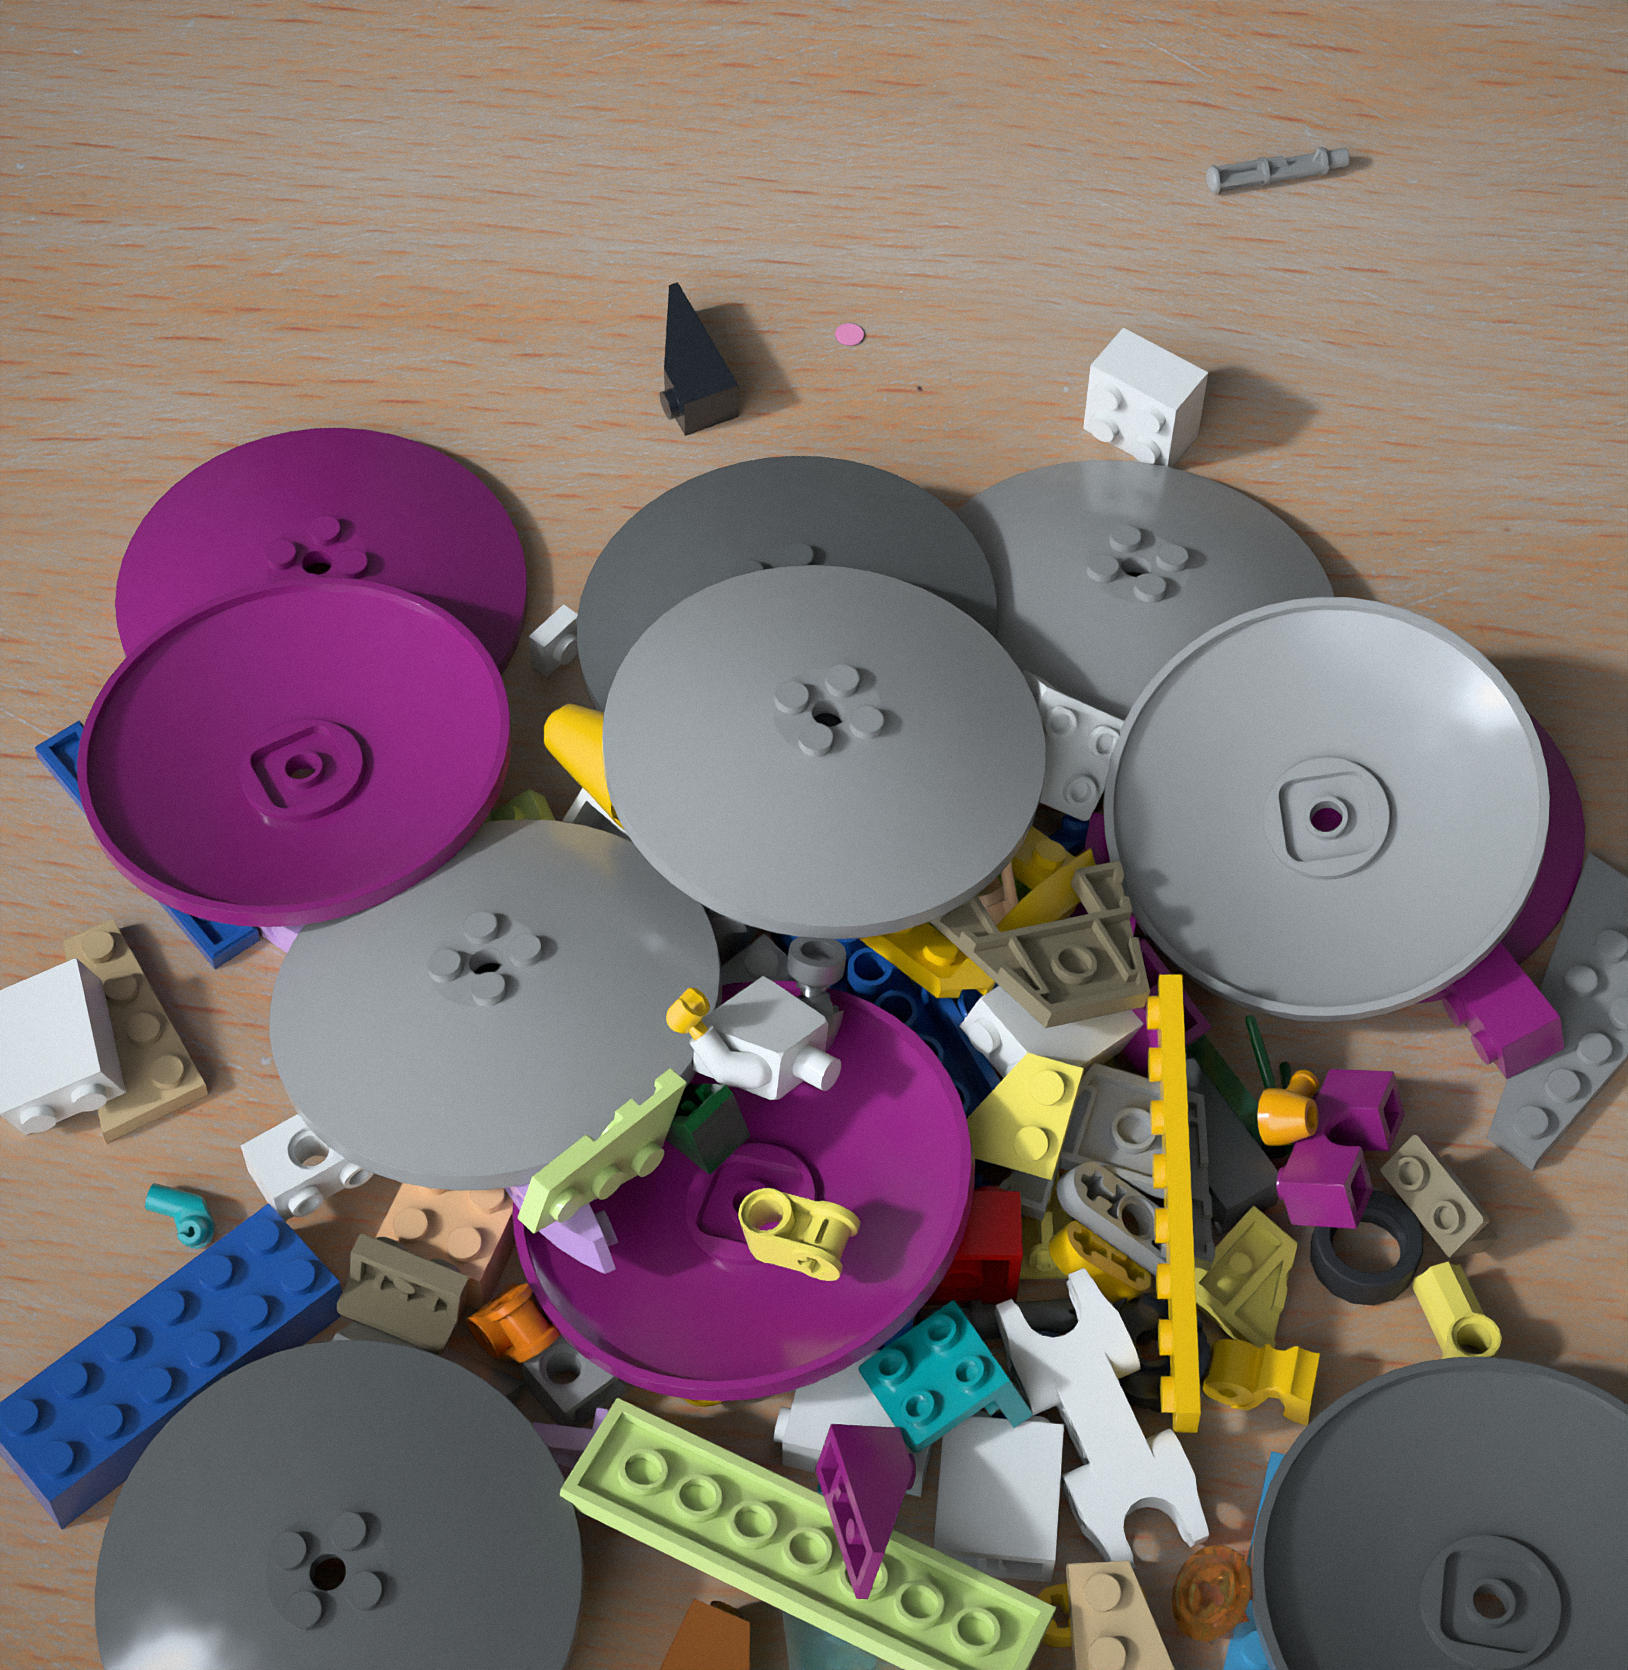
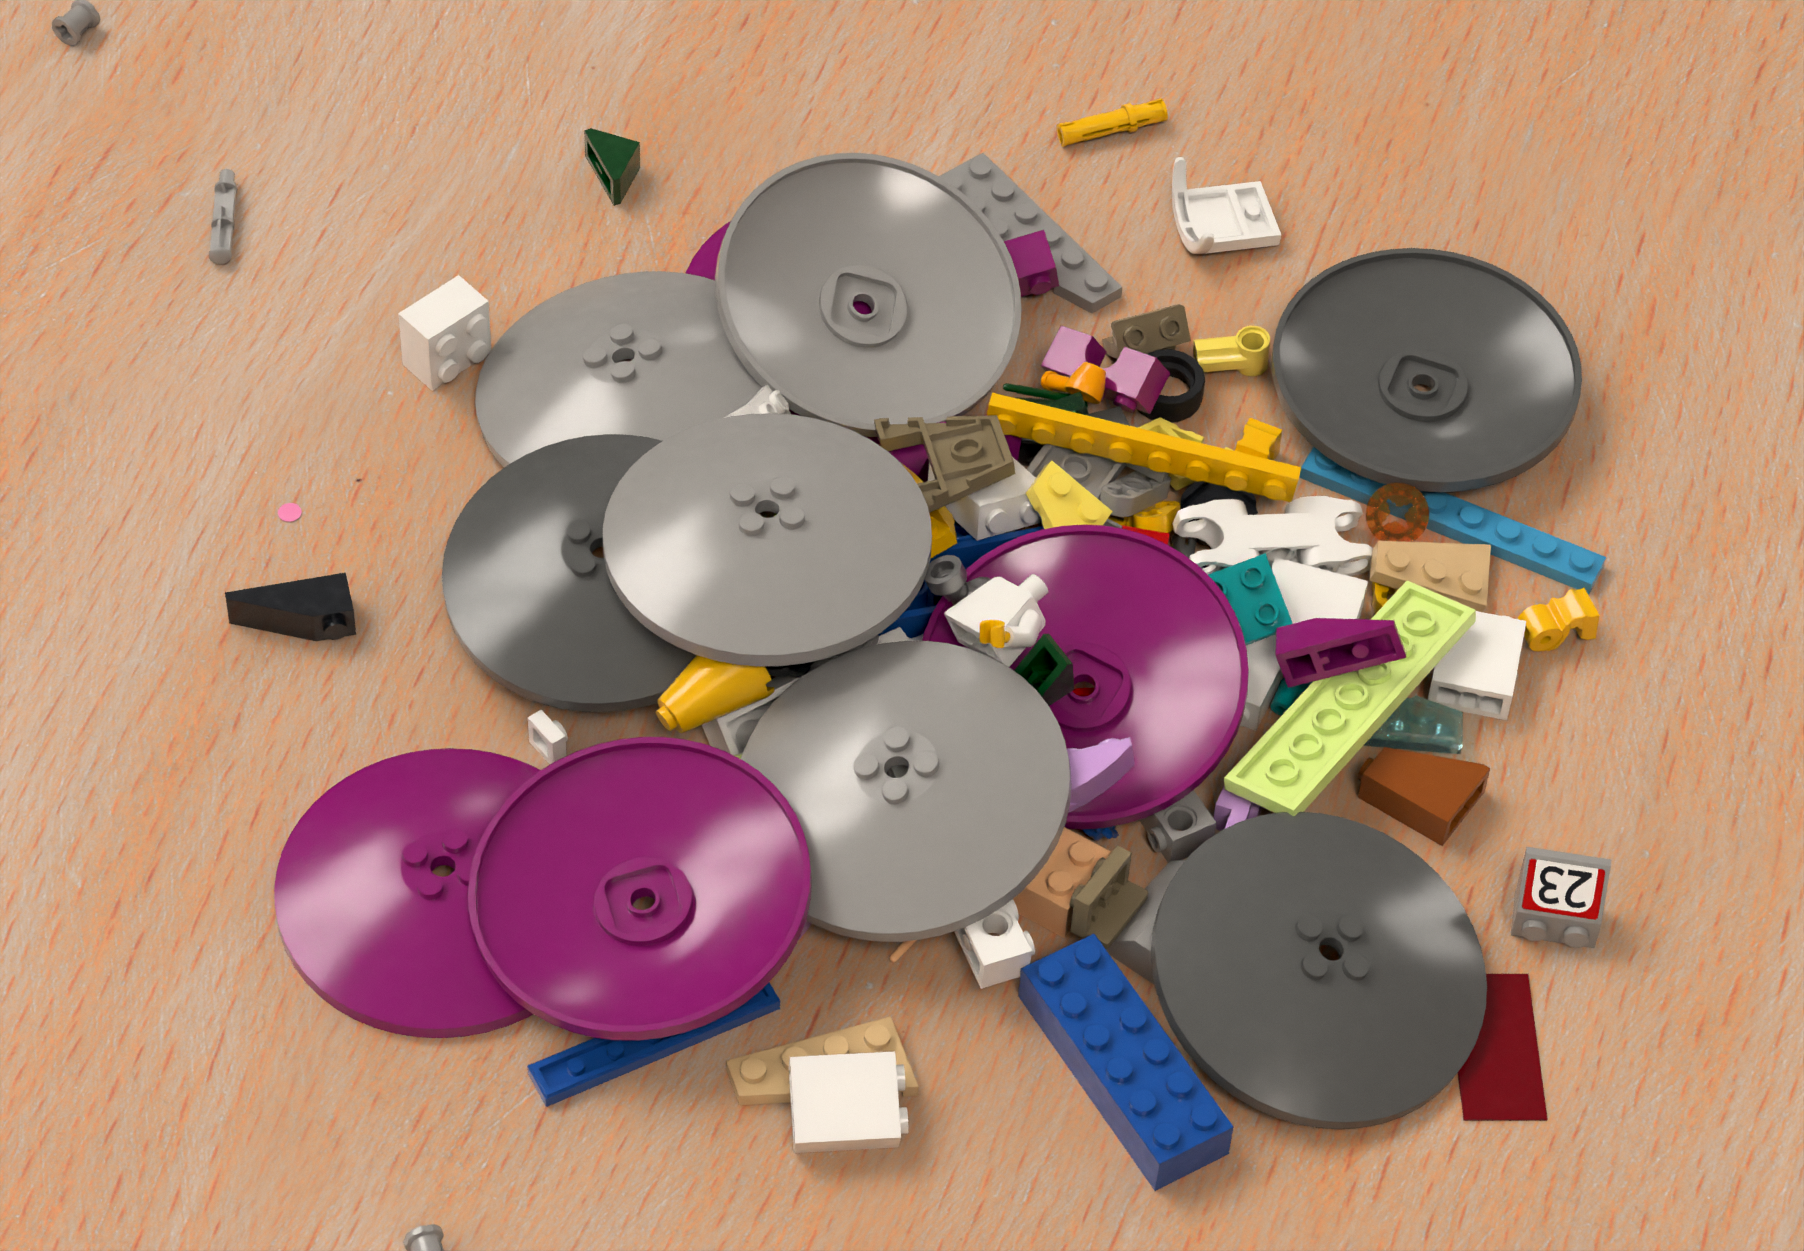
camera: 80 degrees left, 5 degrees down
teal arm [145,1183,215,1249] -> none
orange piece [466,1283,560,1363] -> none
yellowish green wing [518,1068,687,1233] -> none
light yellow piece [738,1188,861,1281] -> none
none -> dark green slope [584,128,640,206]

